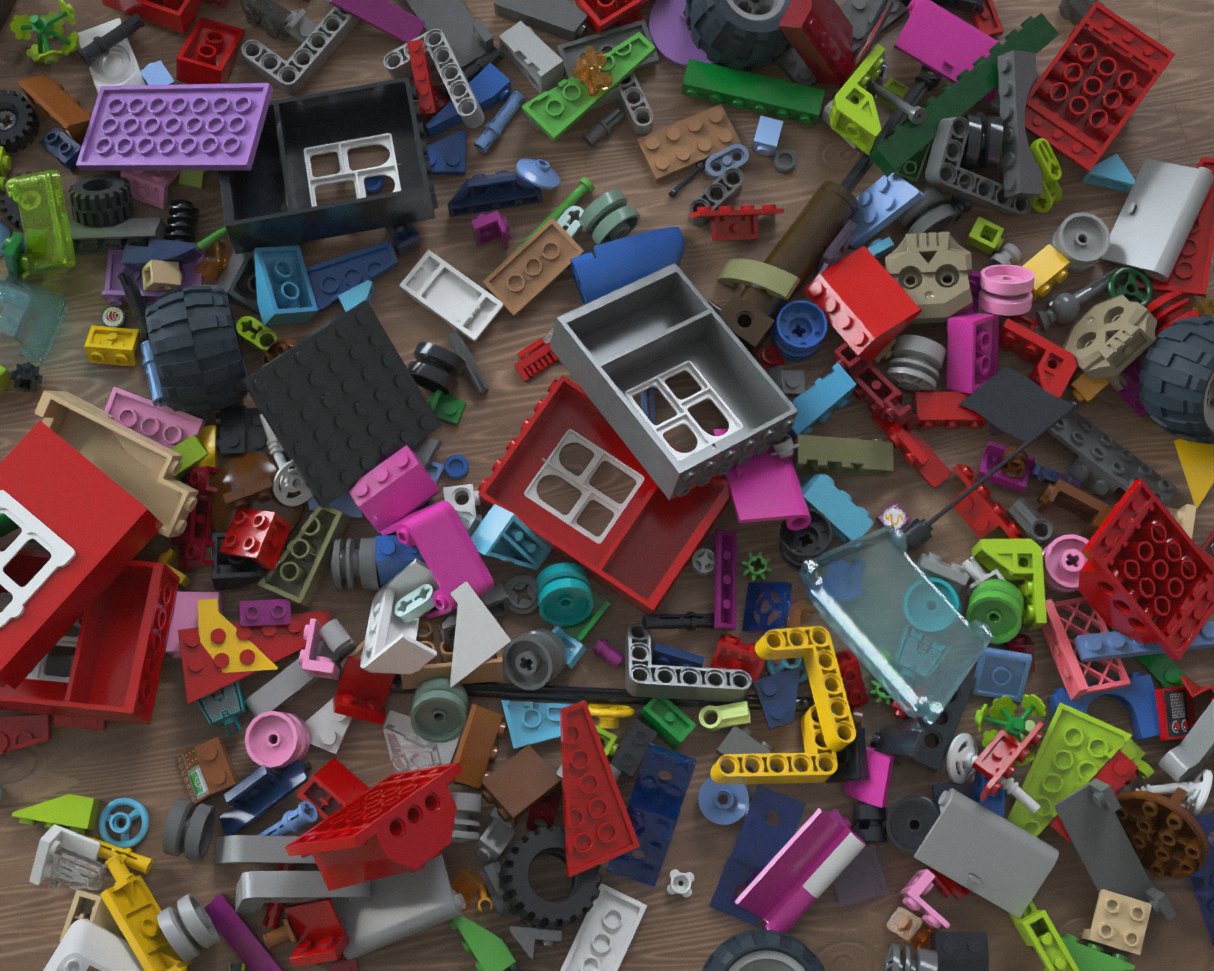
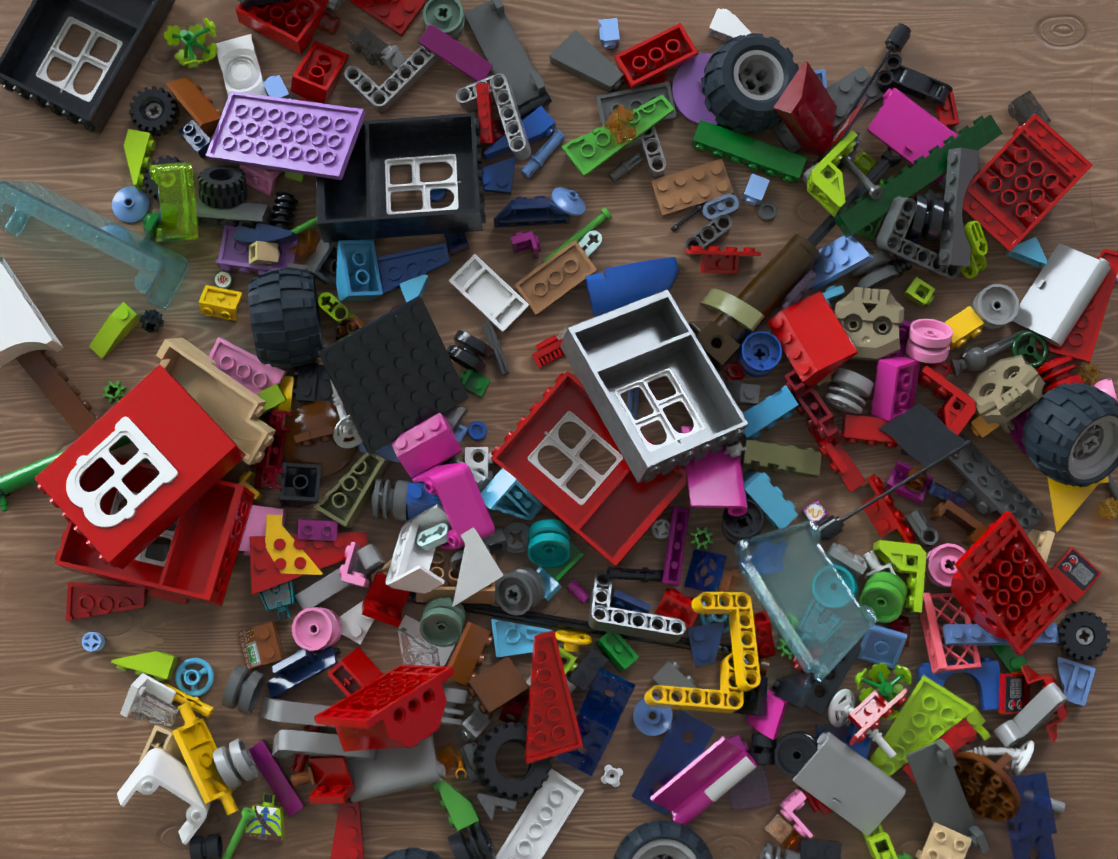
camera: 15 degrees right, 5 degrees up
black pin [77,13,145,67] -> none
black pin [118,270,149,342] -> none
medium blue pin [140,341,167,407] -> none
red bracket [220,508,292,570] -> none
medium blue pin [257,801,318,836] -> none
light grey wedge [499,21,565,94] -> none
sand green wheel [579,189,640,245] -> none
yellowish green piece [699,701,751,732] -> none
light grey wheel [989,243,1023,266] -> none

